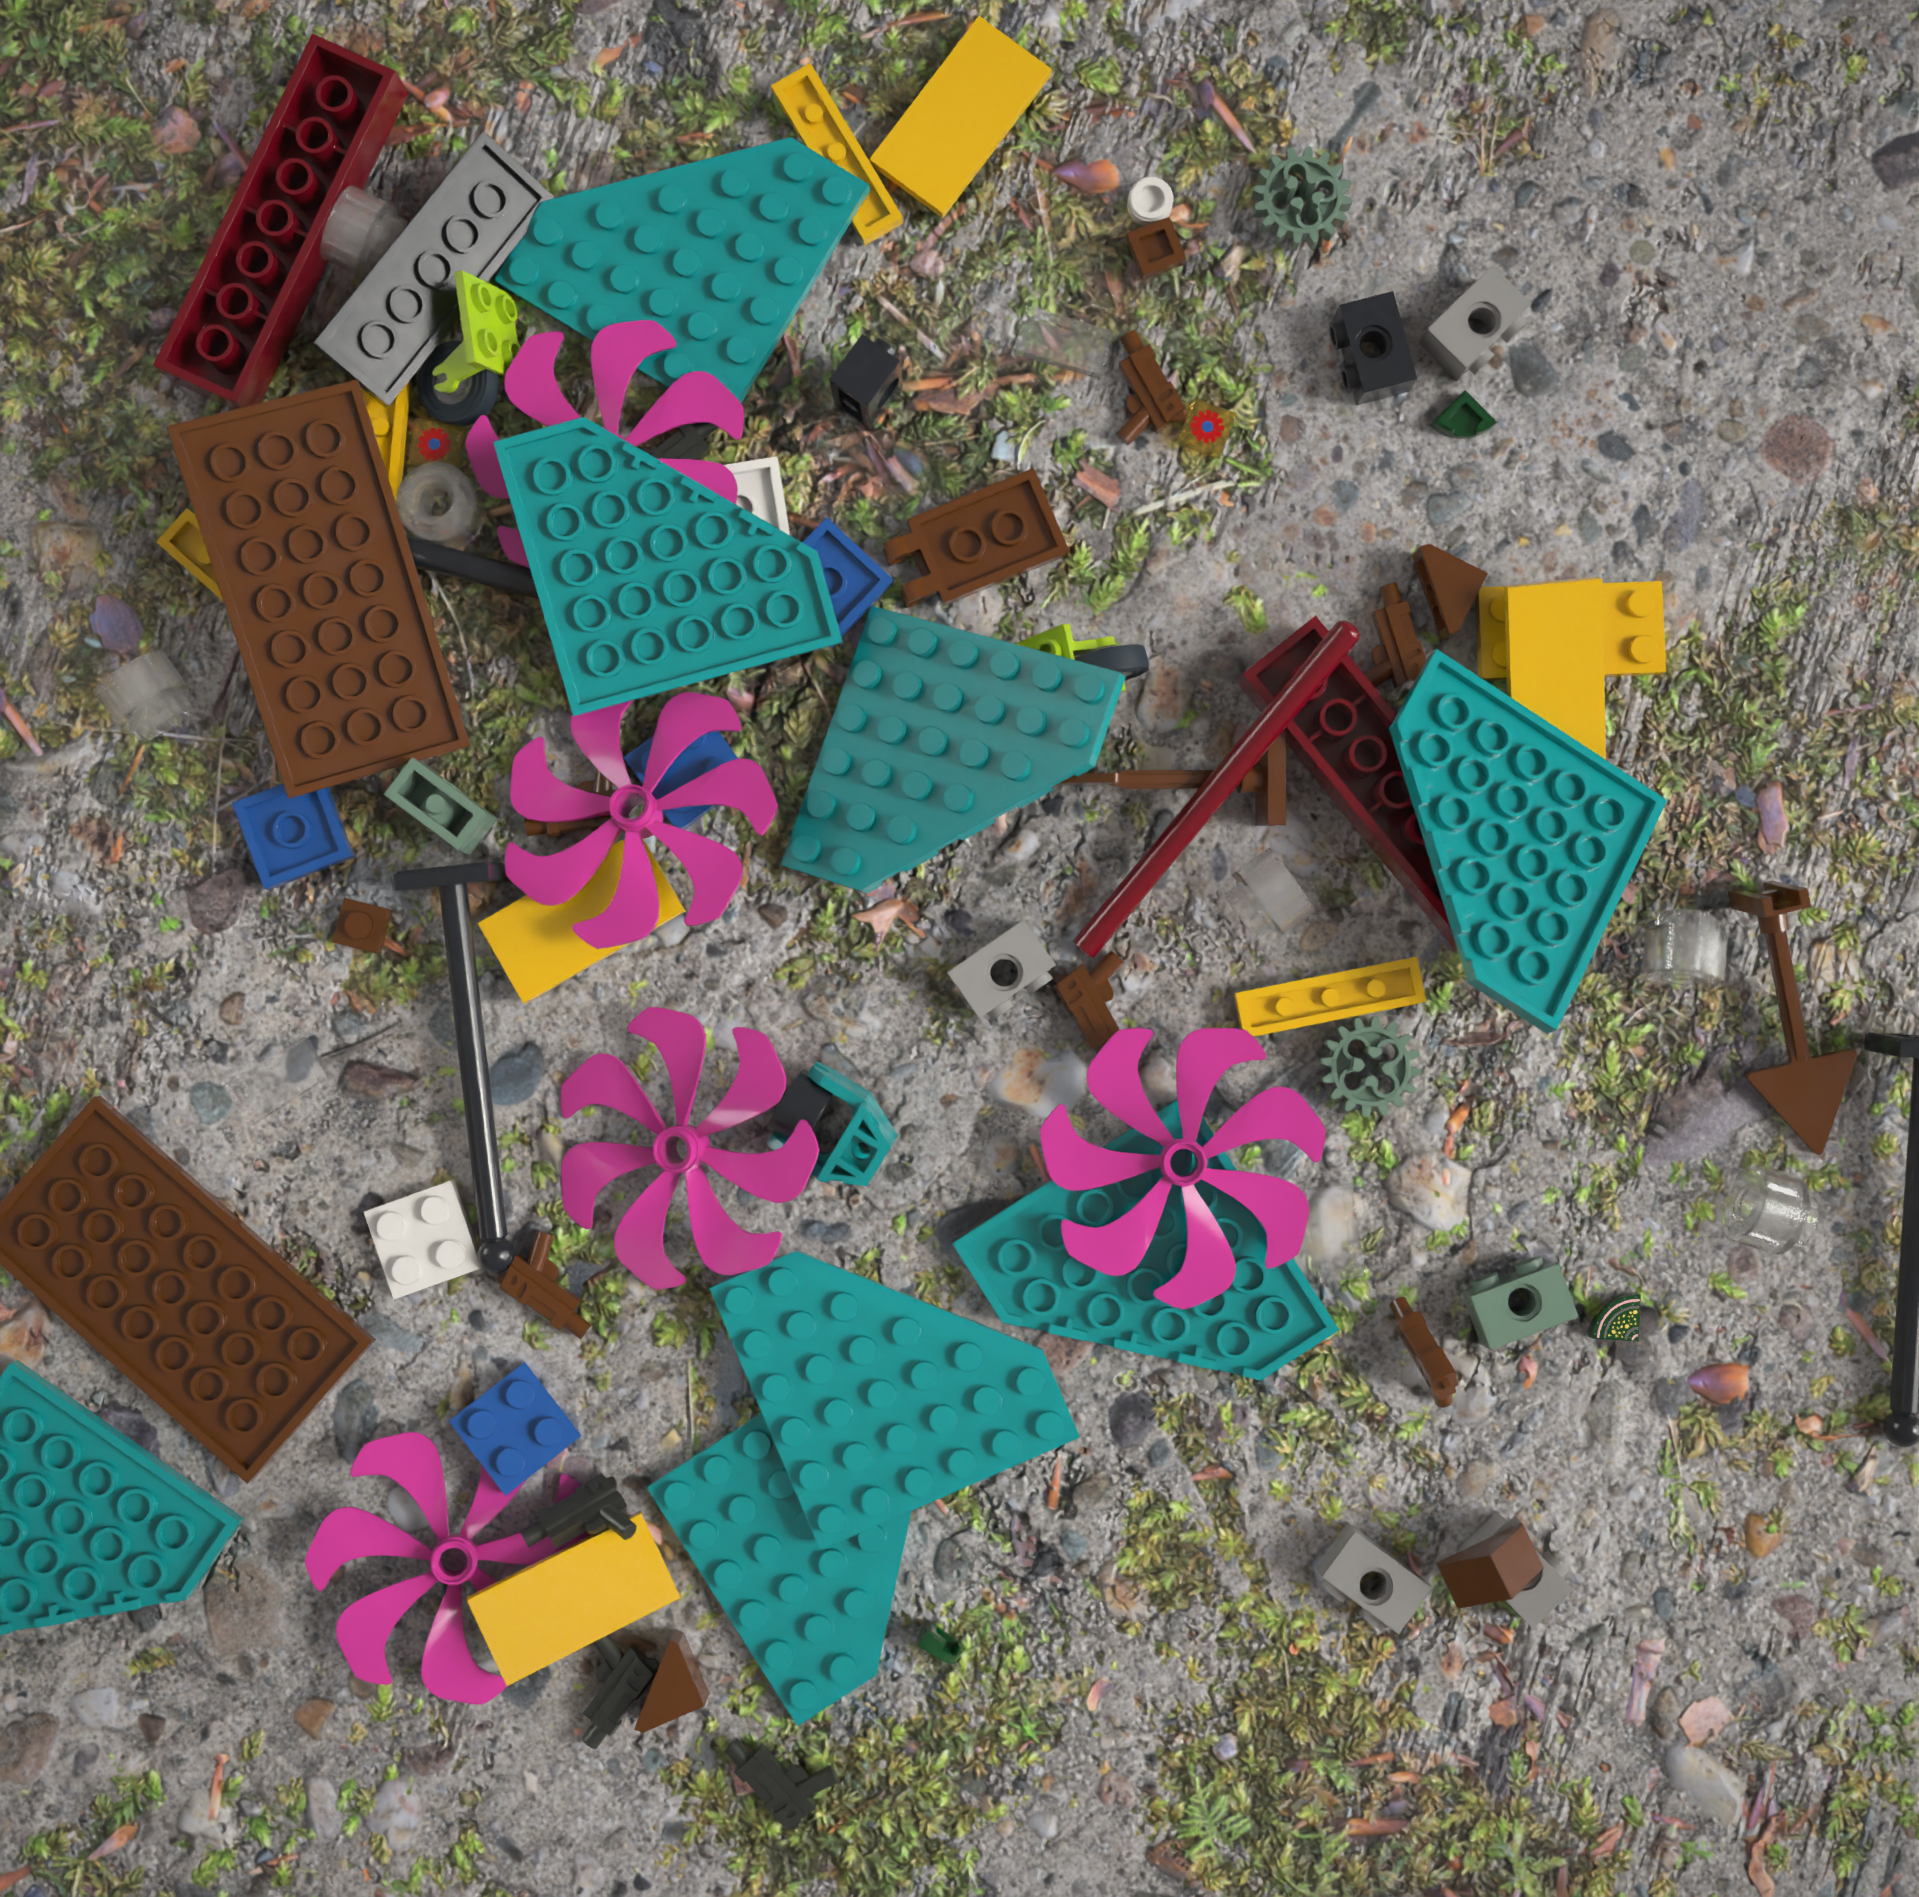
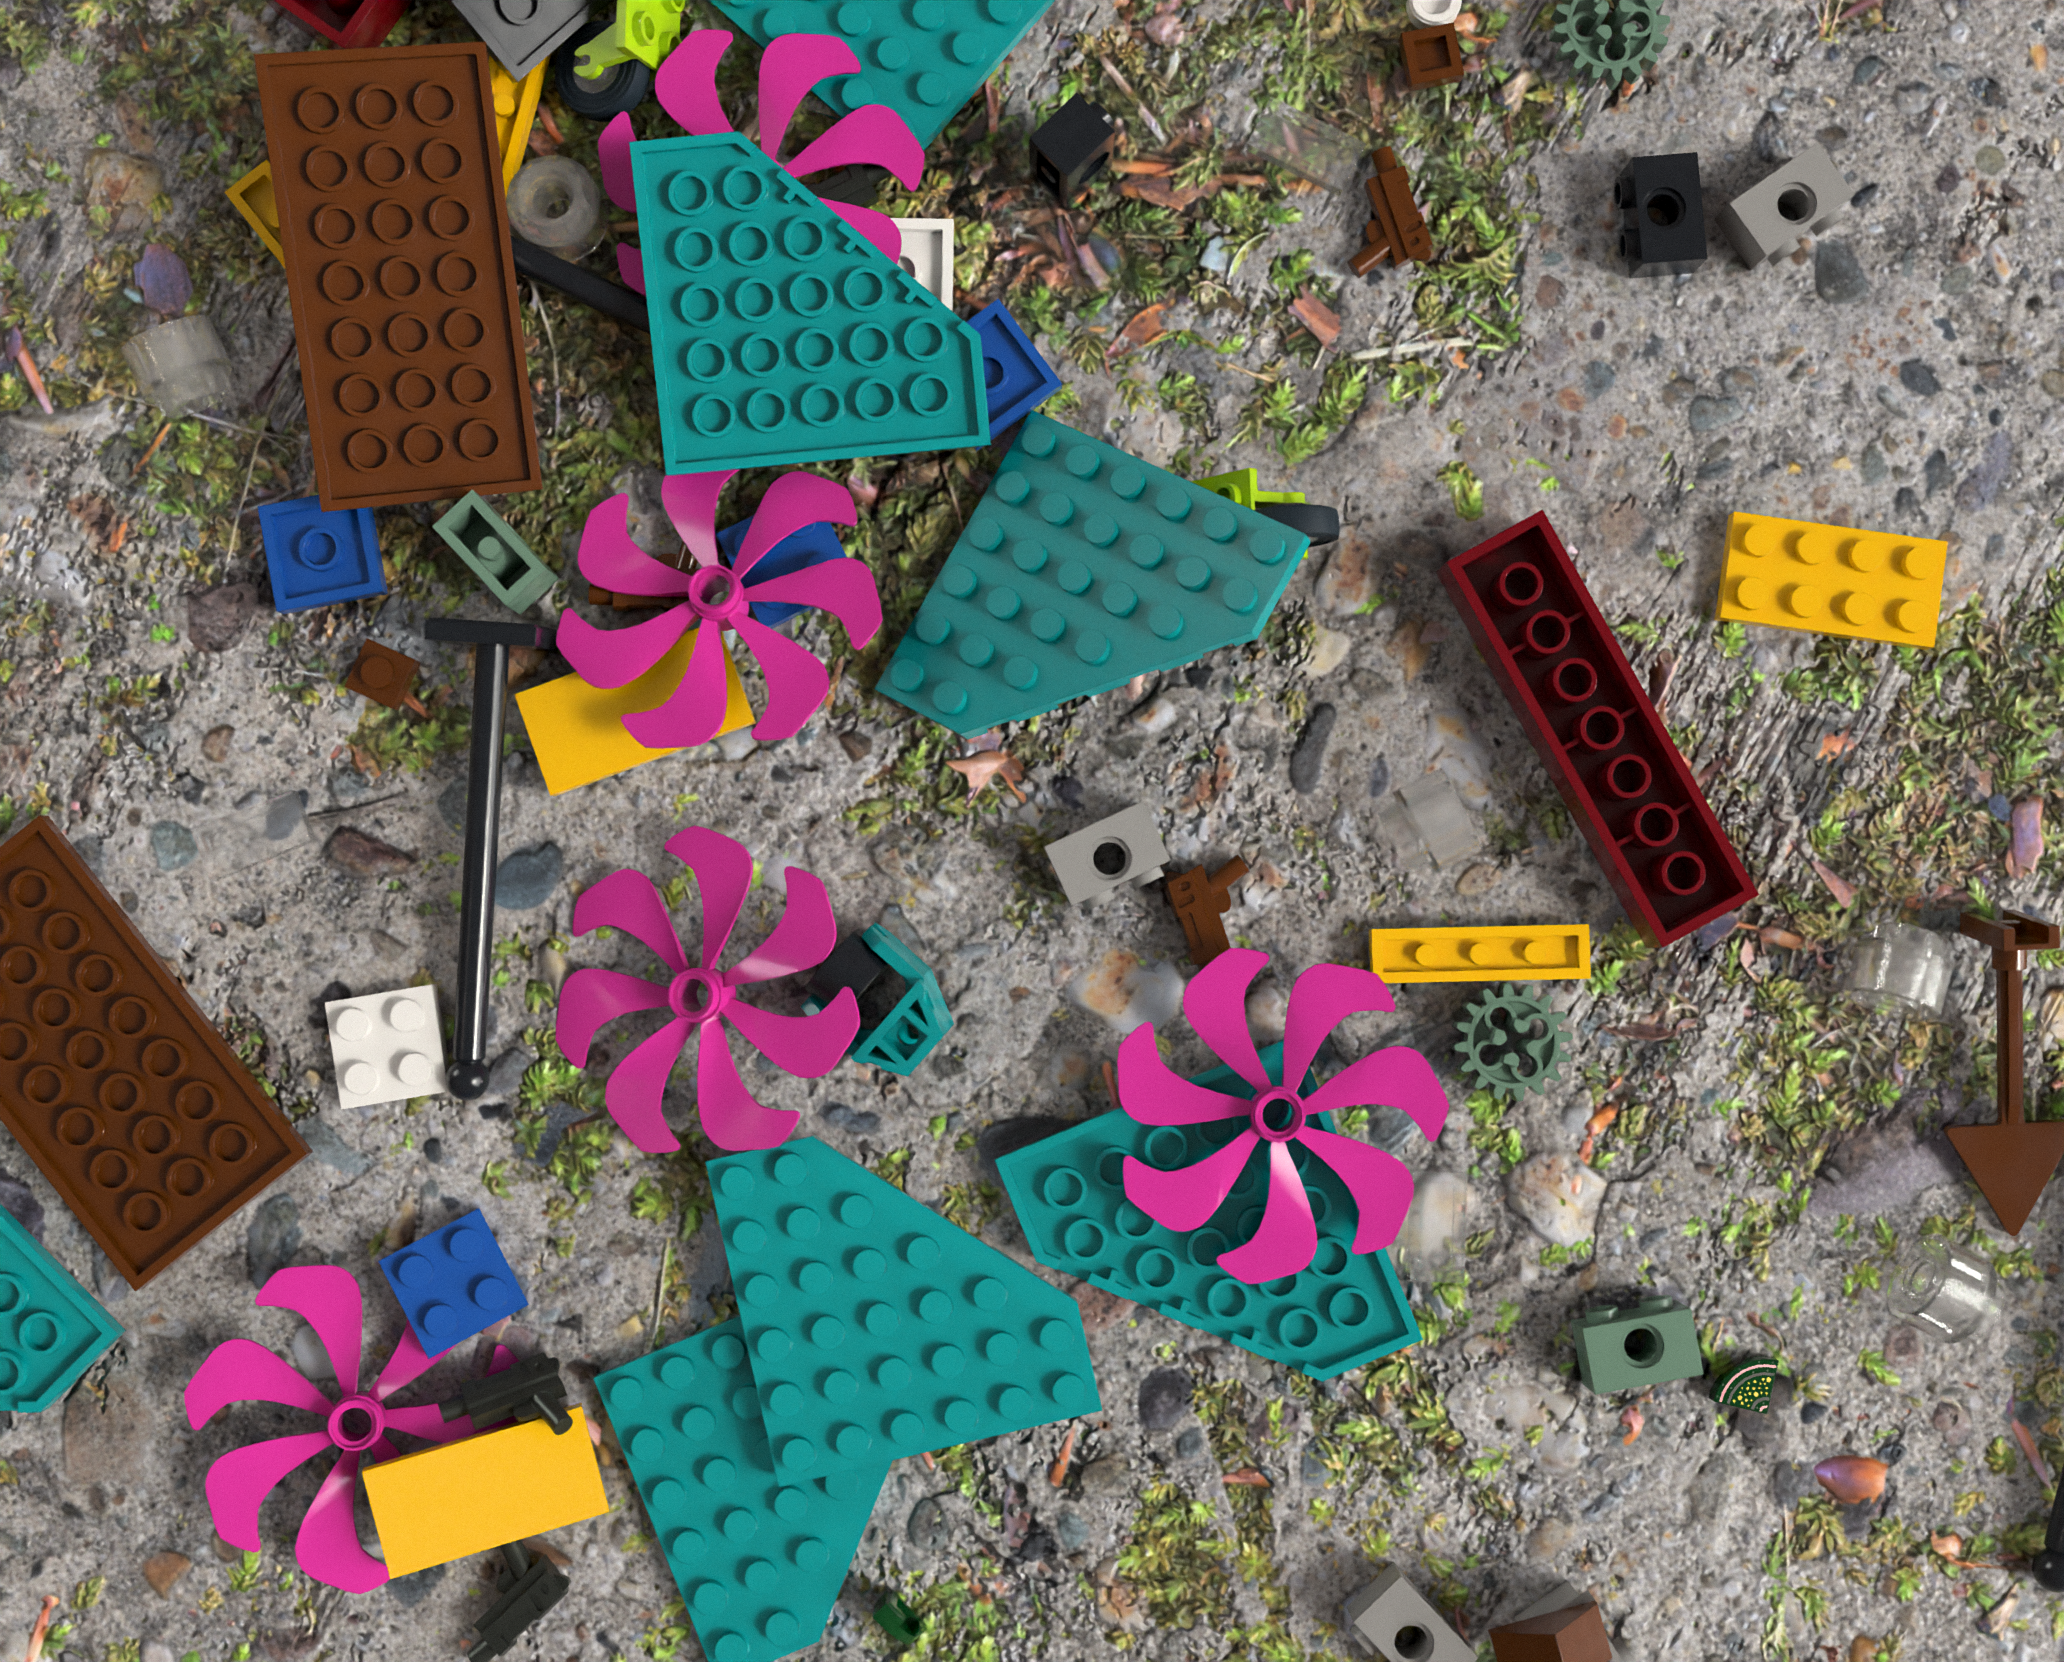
camera: 10 degrees right, 0 degrees up
clear yellow tile [408,418,464,474] -> none
reddish brown piece [497,1230,591,1340] -> none
reddish brown slope [634,1629,710,1733] -> none
reddish brown tile [882,468,1070,608] -> none
reddish brown piece [1056,732,1286,826] -> none
dark red piece [1073,620,1360,958] -> none
clear yellow tile [1177,398,1237,460] -> none
reddish brown piece [1364,582,1426,689] -> none
teal plate [1389,649,1667,1034] -> none
reddish brown piece [1389,1297,1459,1408] -> none
reddish brown slope [1412,544,1488,642] -> none
dark green tile [1430,390,1497,439] -> none
yellow tile [1504,577,1606,759] -> none

